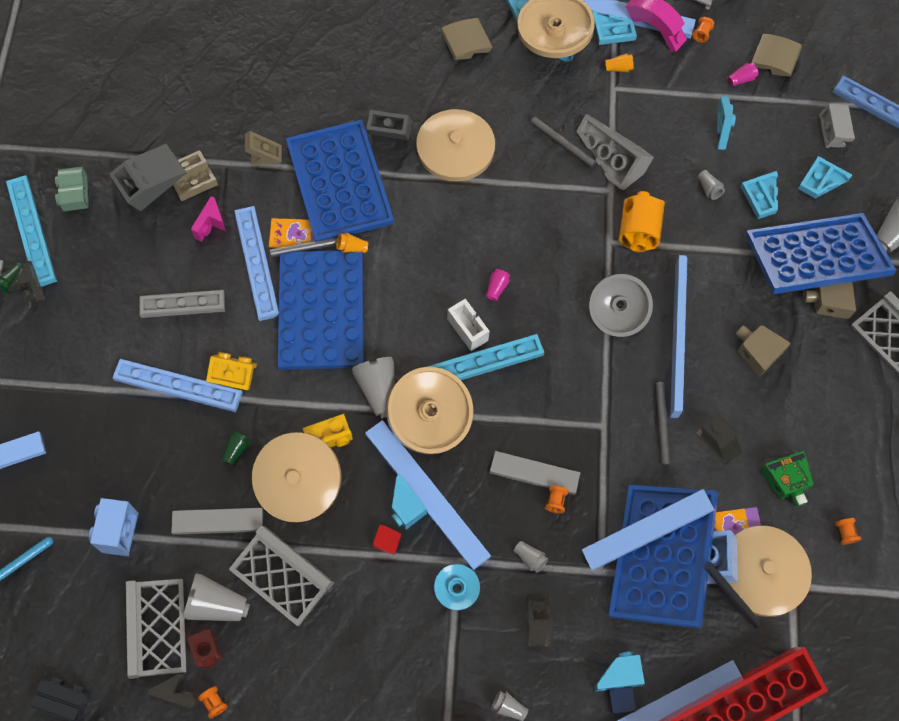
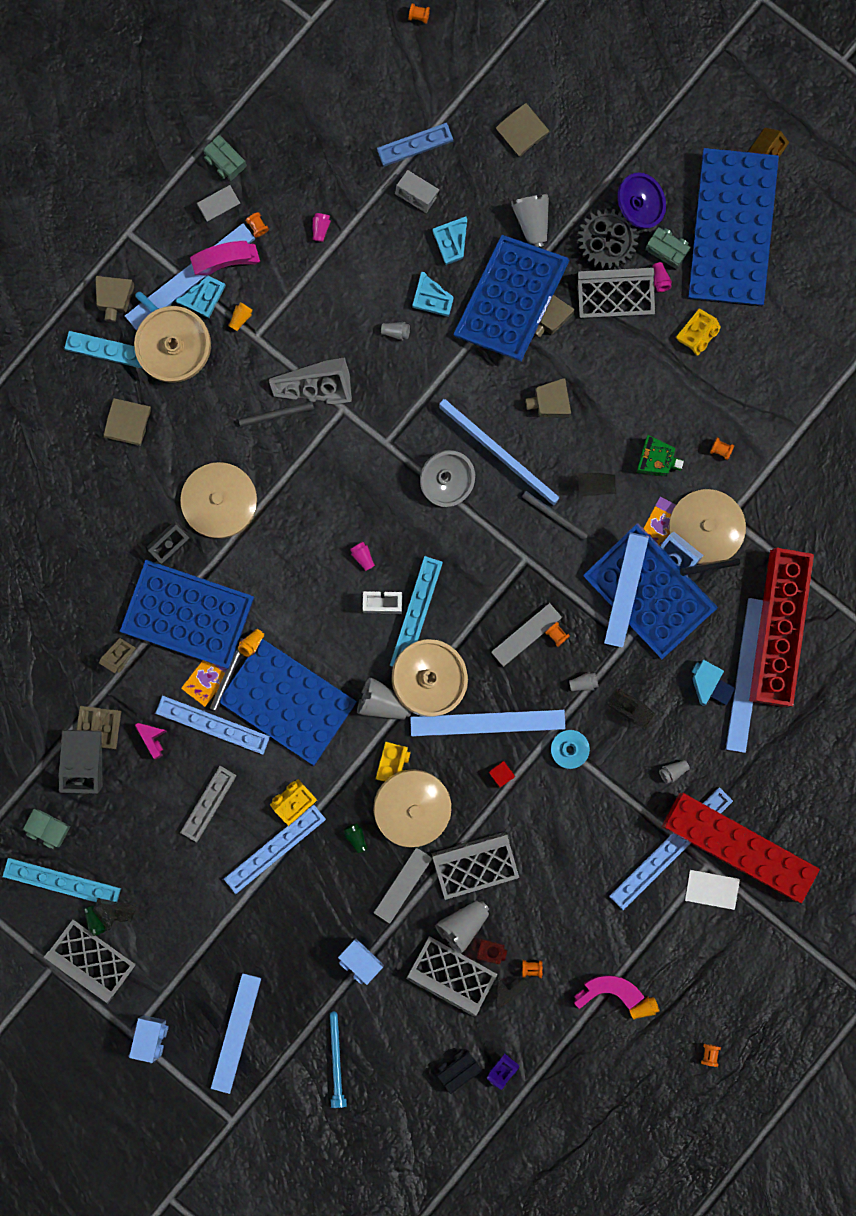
camera: 50 degrees left, 15 degrees up
medium azure slope [392,474,427,529] -> none
light orange cylinder [619,191,665,252] -> none
medium azure wing [717,96,736,150] -> none
dark tan slope [752,34,802,77] -> none

